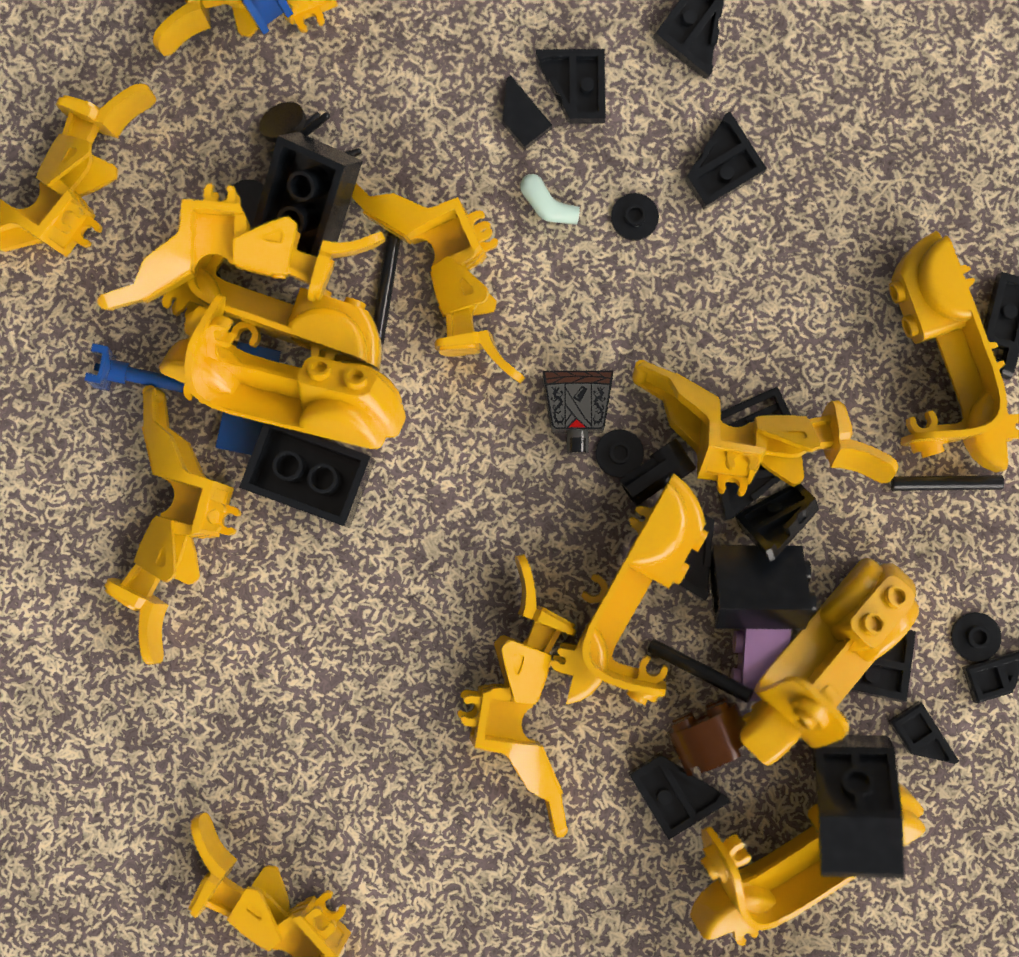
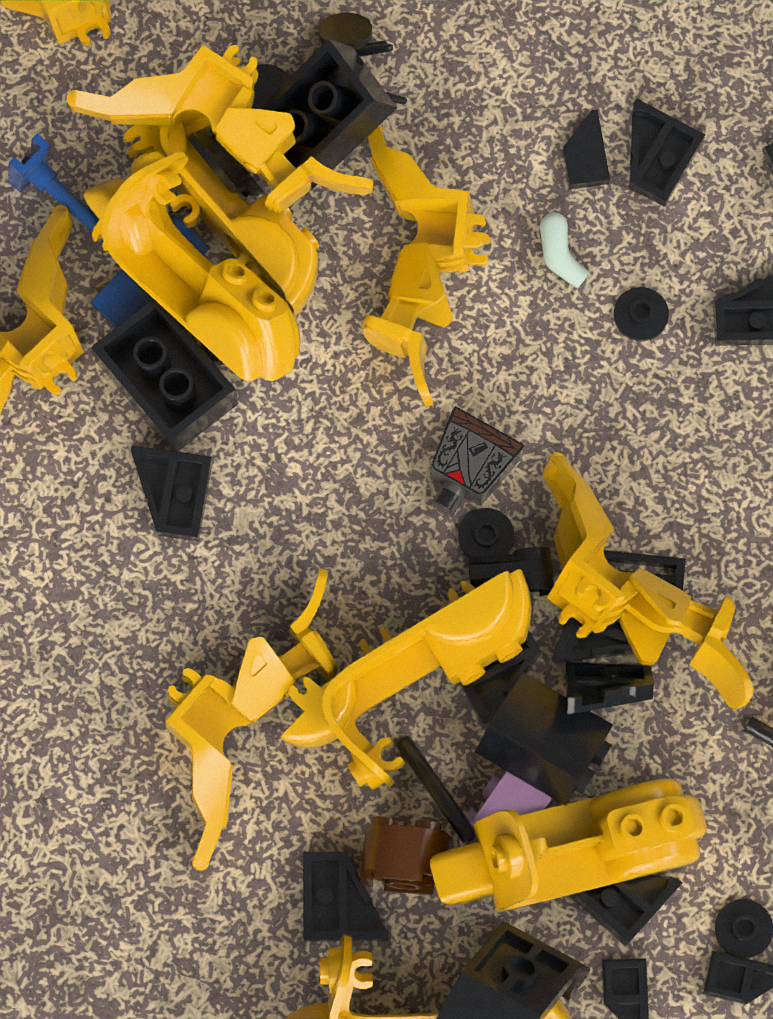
camera: 30 degrees right, 10 degrees down
black bar [373,236,401,345] -> none
none -> black wing [131,445,213,542]
none -> black piece [187,132,264,198]

